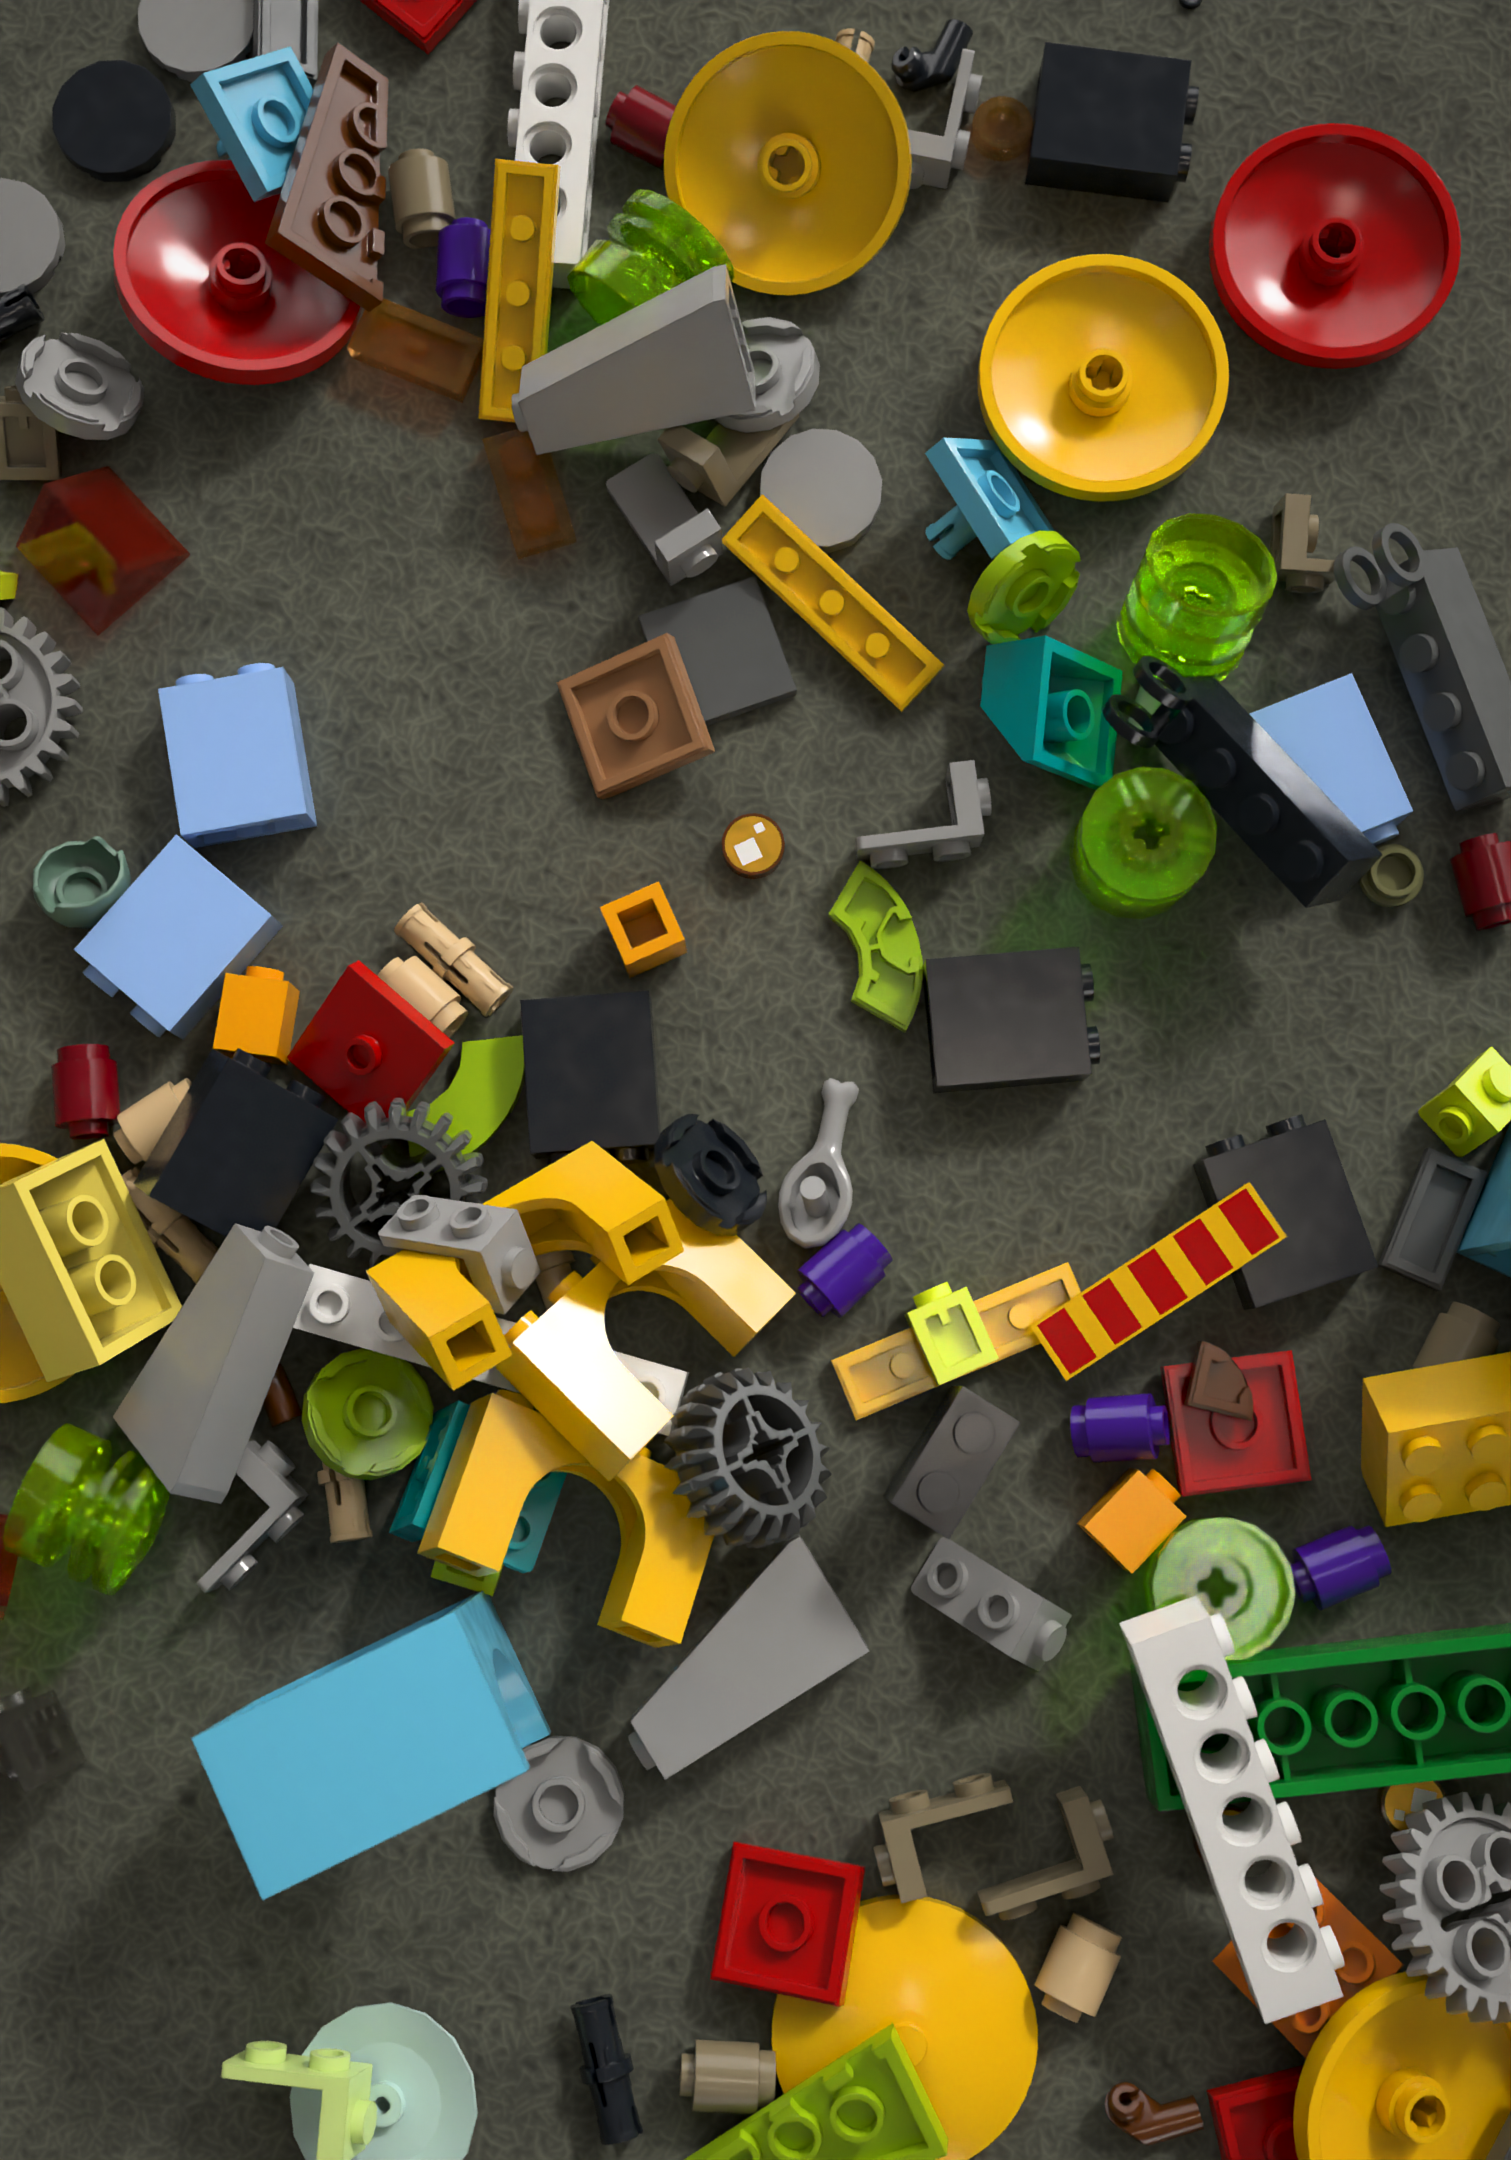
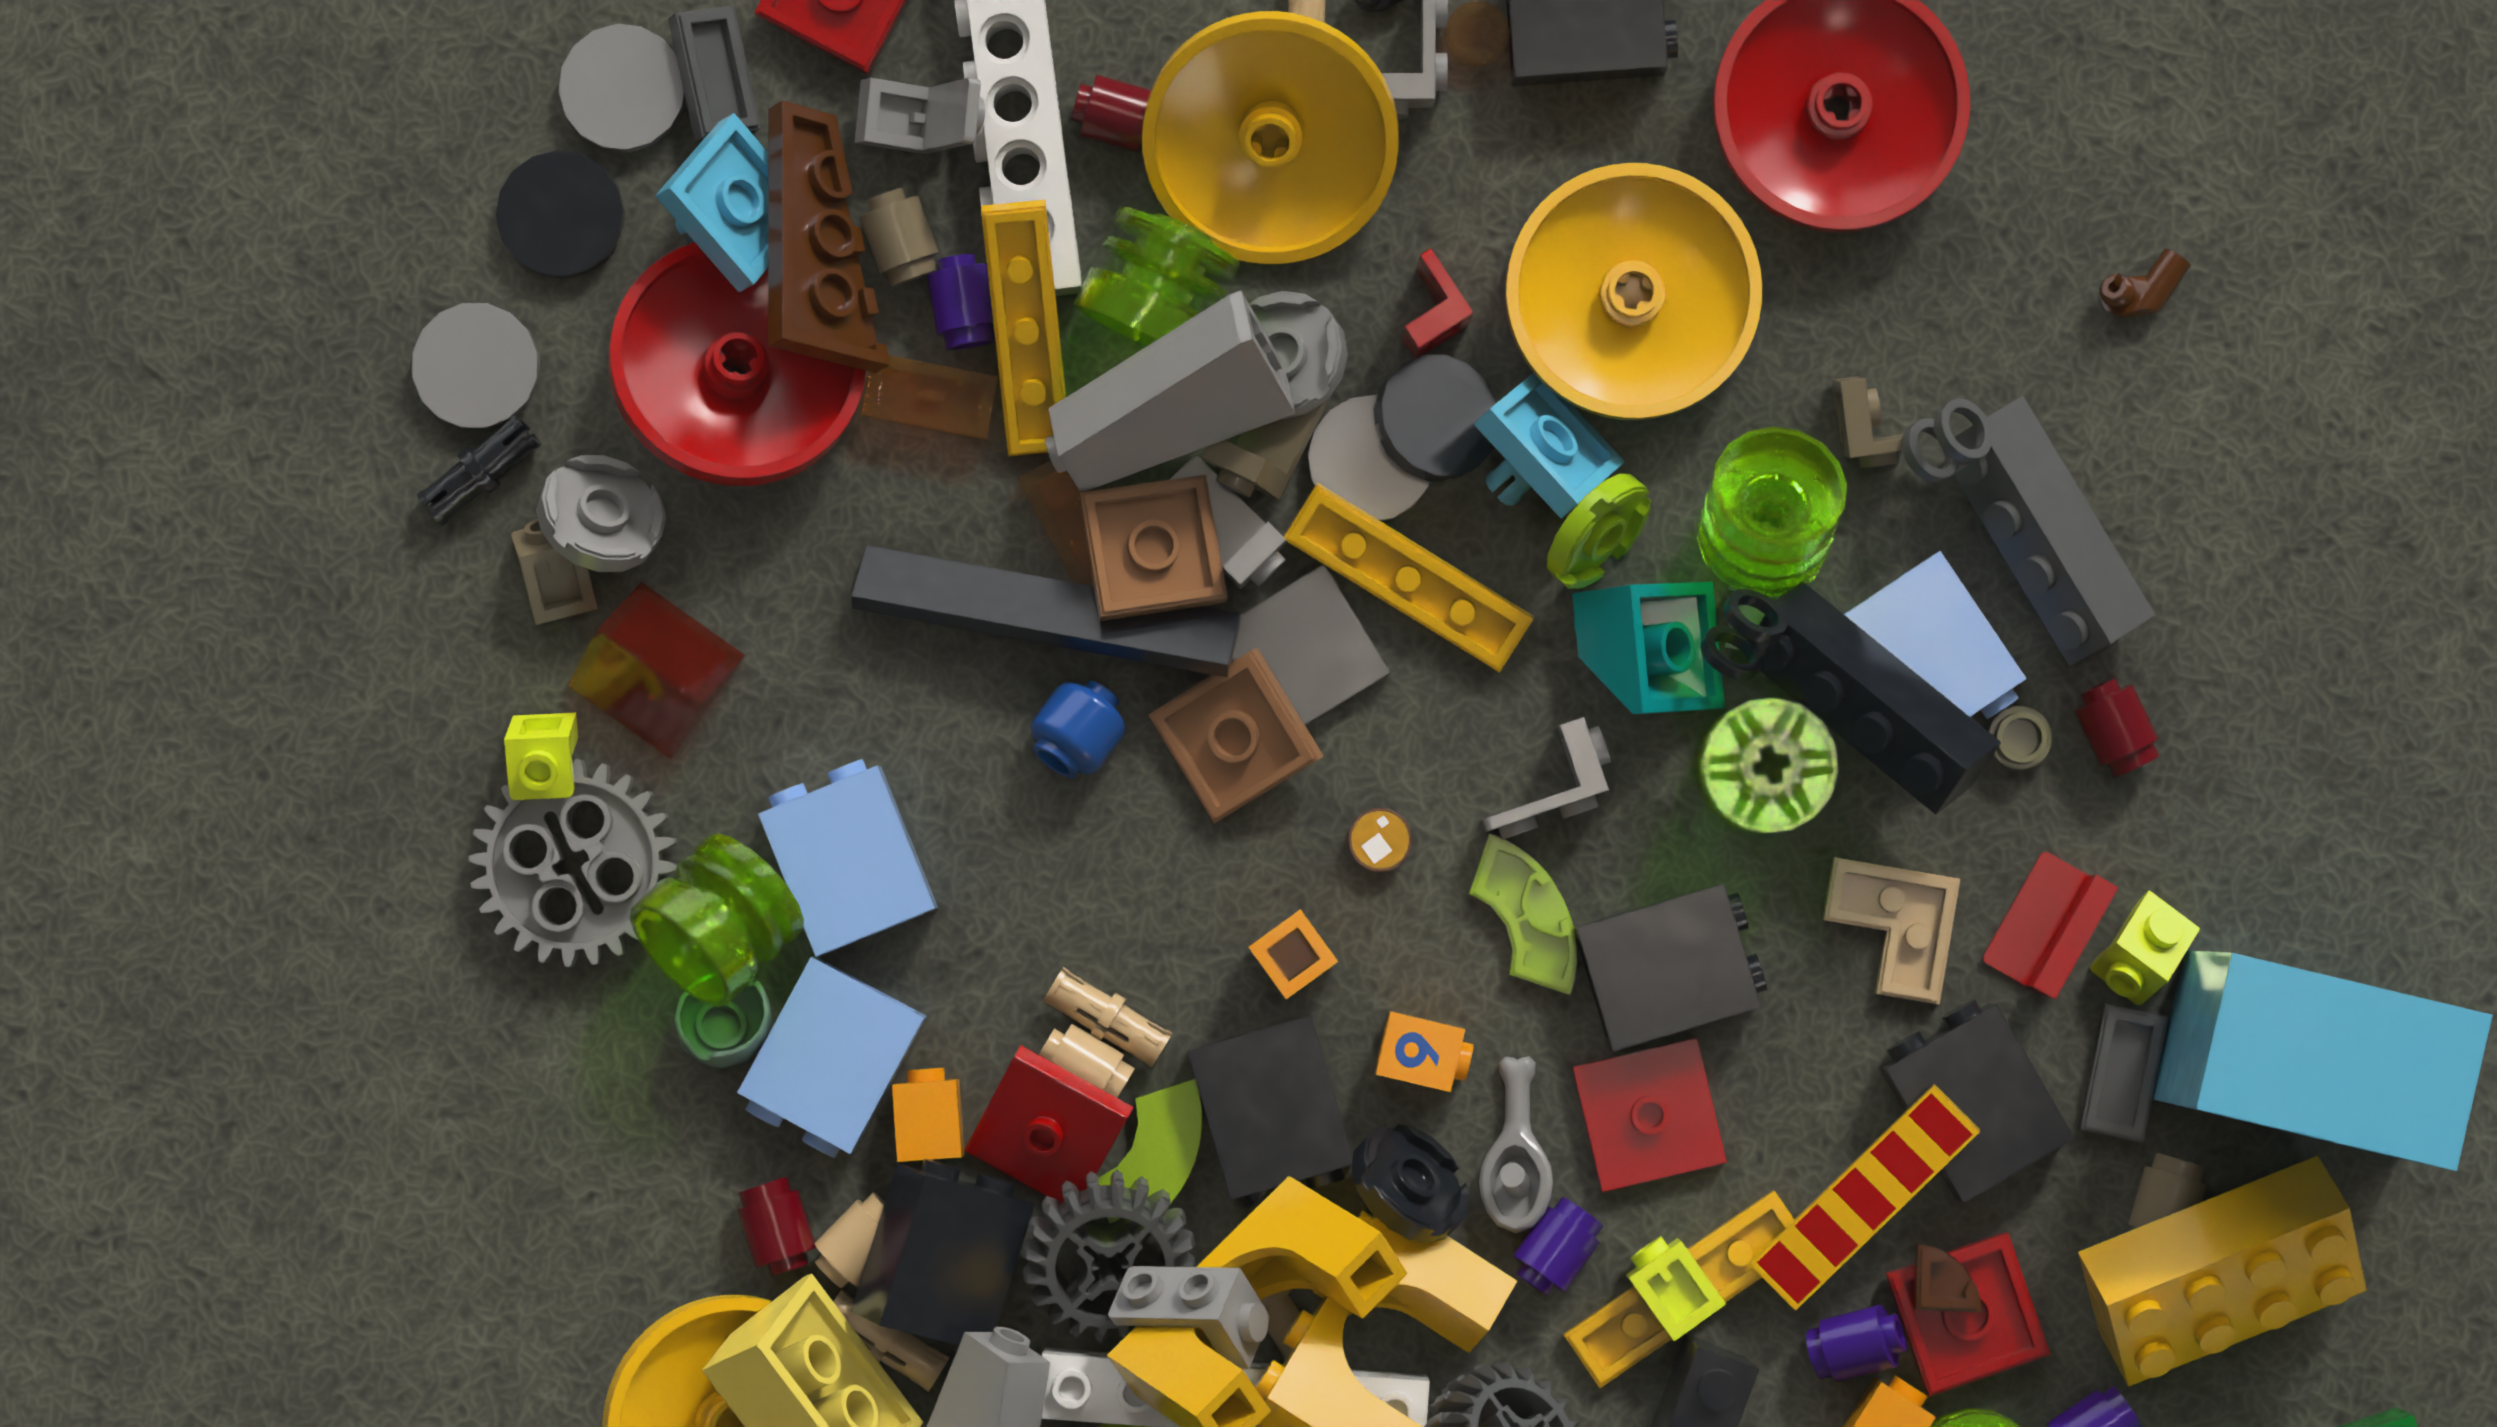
camera: 15 degrees left, 5 degrees up
none -> clear neon green wheel [630,833,804,1007]
none -> black tile [851,545,1241,678]
none -> light grey bracket [855,78,985,154]
none -> blue head [1030,681,1125,778]
none -> medium nougat plate [1079,474,1228,621]
none -> black tile [1373,355,1497,481]
none -> light orange brick [1374,1011,1474,1092]
none -> red panel [1401,248,1473,358]
none -> red plate [1572,1037,1727,1192]
none -> tan tile [1822,857,1960,1005]
none -> red panel [1982,852,2119,999]

